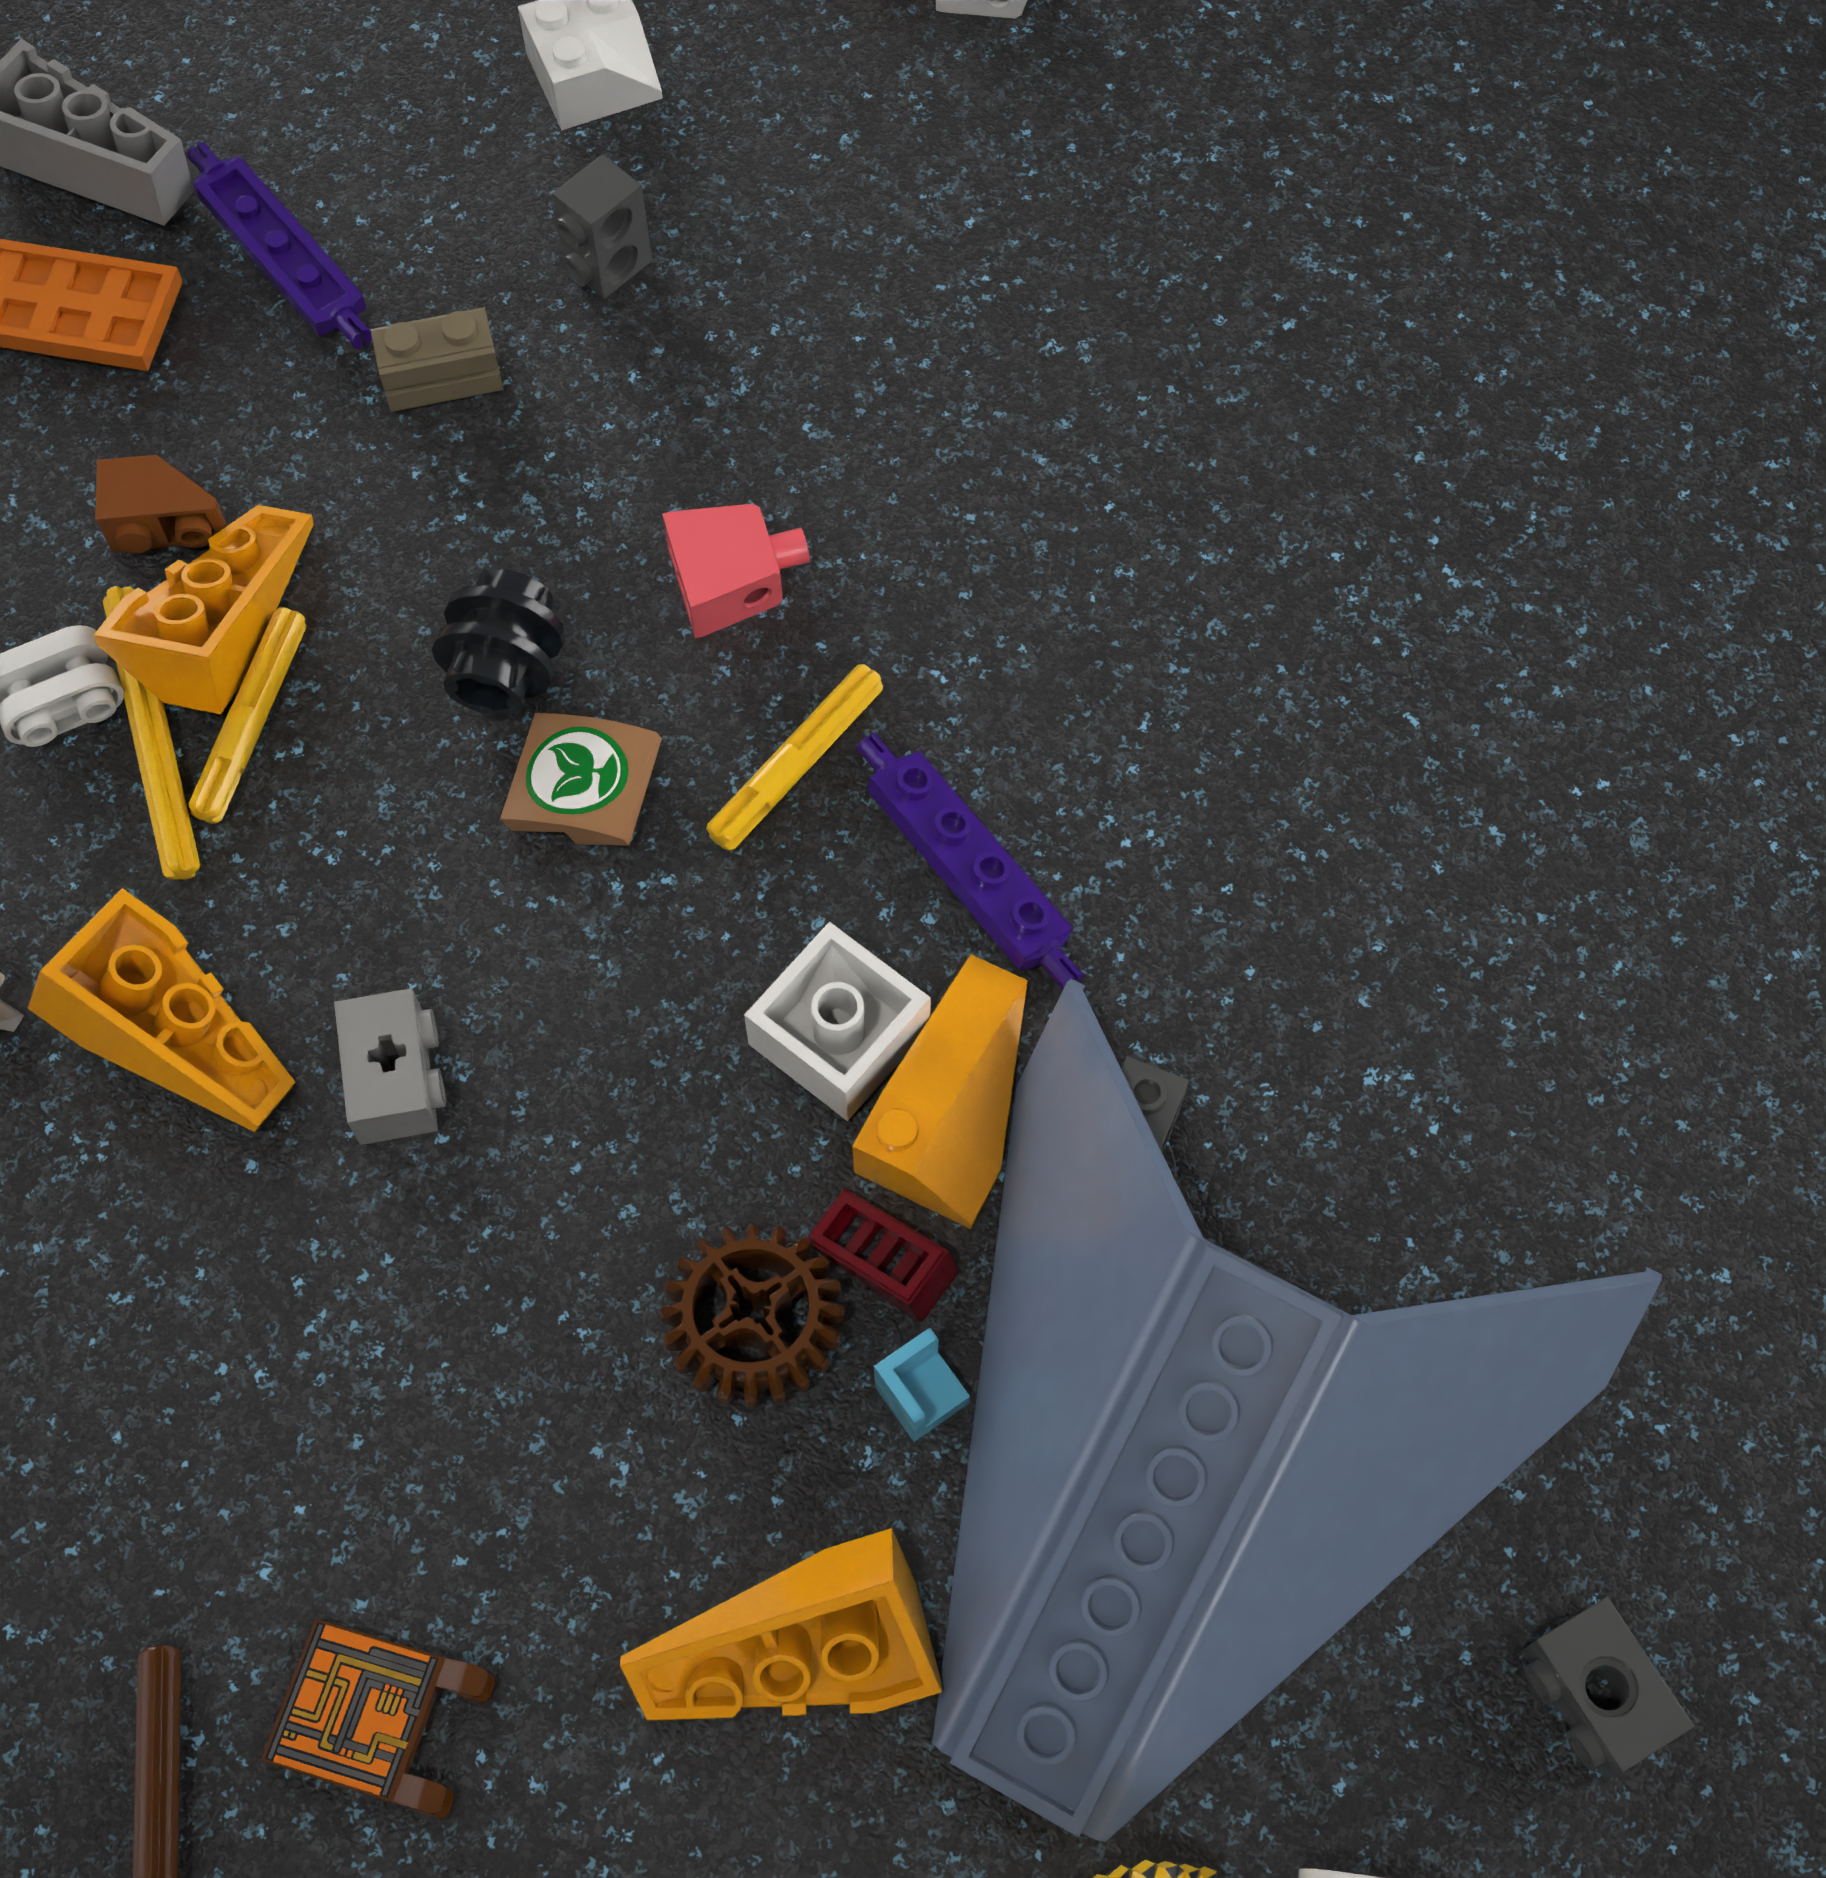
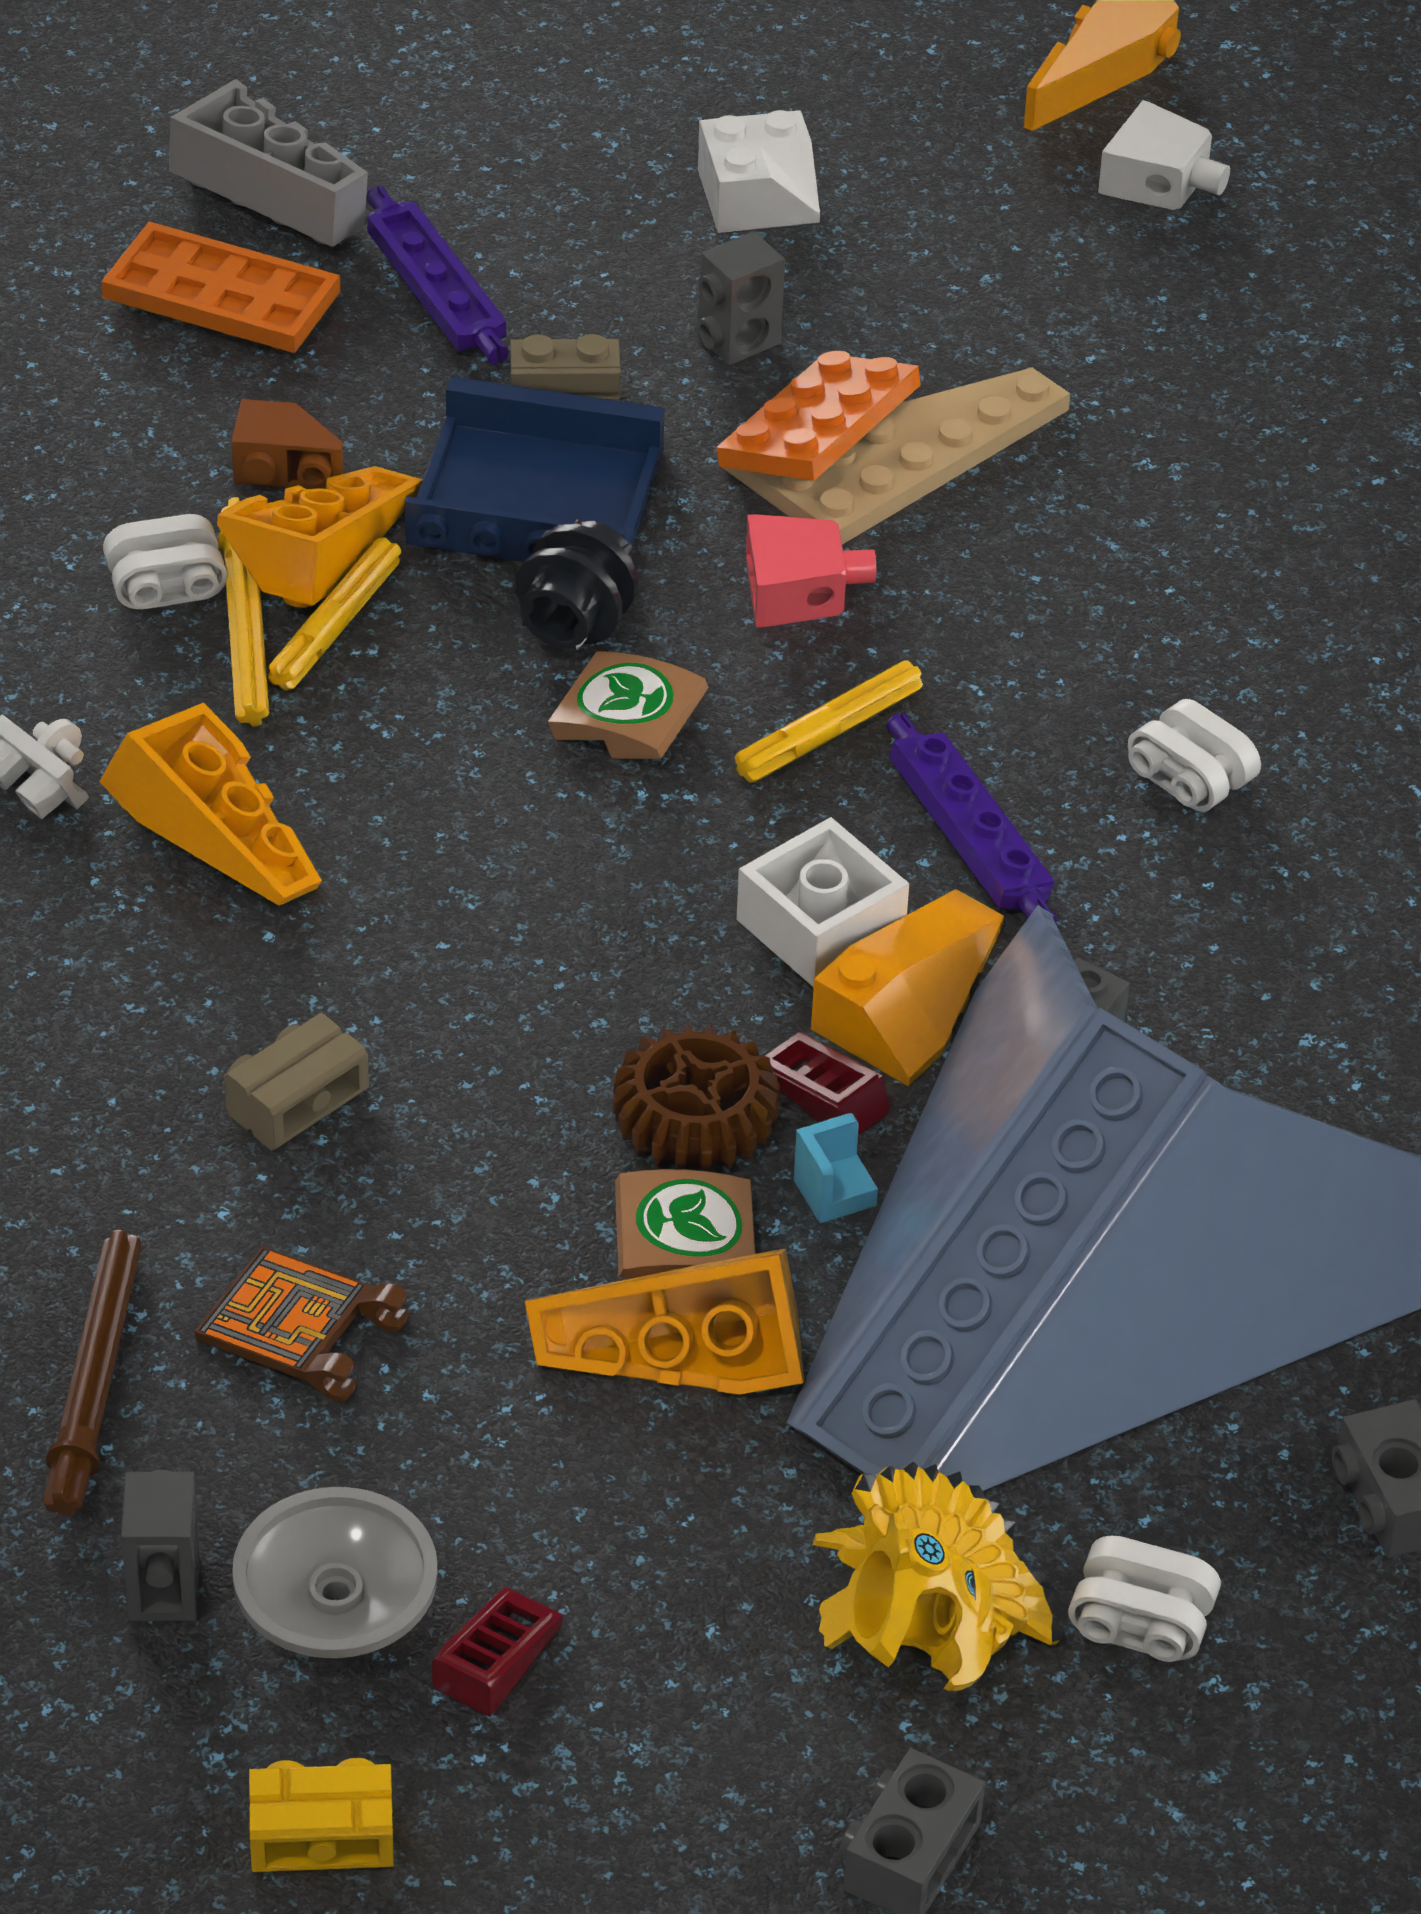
camera: 10 degrees right, 20 degrees down
light grey brick [334,988,446,1145] -> none
none -> dark tan brick [224,1012,369,1151]
none -> dark blue panel [405,376,665,562]
none -> slope [615,1169,755,1279]
none -> orange plate [716,351,921,481]
none -> tan wing [722,368,1070,545]
none -> white brick [1128,699,1261,812]

